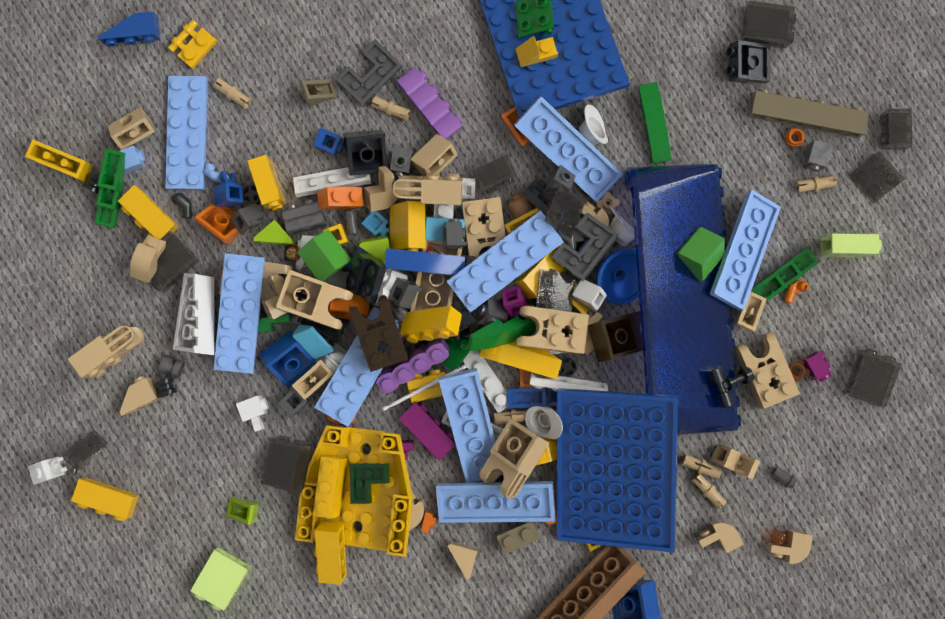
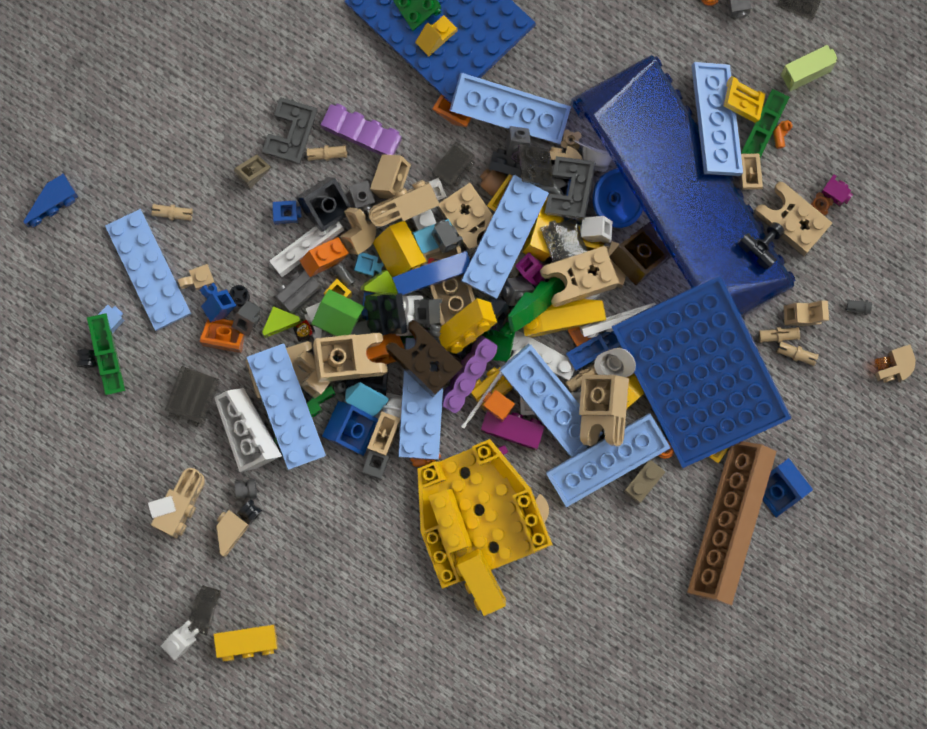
camera: 25 degrees left, 5 degrees down
yellow brick [25,139,93,182] -> none
tan brick [108,107,155,150] -> none
yellow brick [118,185,179,241] -> none
tan brick [130,235,166,283] -> none
yellow plate [168,19,218,69] -> none
pearl dark grey arm [171,193,192,219] -> none
yellowish green brick [190,547,251,611] -> none
light blue arm [203,163,229,183] -> none
lime slope [226,497,259,525] -> none
white brick [236,395,269,432] -> none
yellow brick [247,155,286,212] -> none
clear smoke brick [261,435,313,492] -> none
dark green plate [350,463,390,504] -> none
orange plate [421,510,436,533] -> none
tan slope [447,541,477,580] -> none
black wheel [559,357,577,377] -> none
white piece [579,104,608,146] -> none
green slope [638,82,672,164] -> none
bright green slope [676,227,725,282] -> none
tan brick [695,521,744,553] -> none
tan pin [795,175,837,193] -> none
clear smoke brick [844,348,902,408] -> none
none -> white sticker [148,496,175,518]
none -> tan plate [178,264,214,290]
none -> orange brick [483,389,515,422]
none -> yellow plate [723,76,765,123]

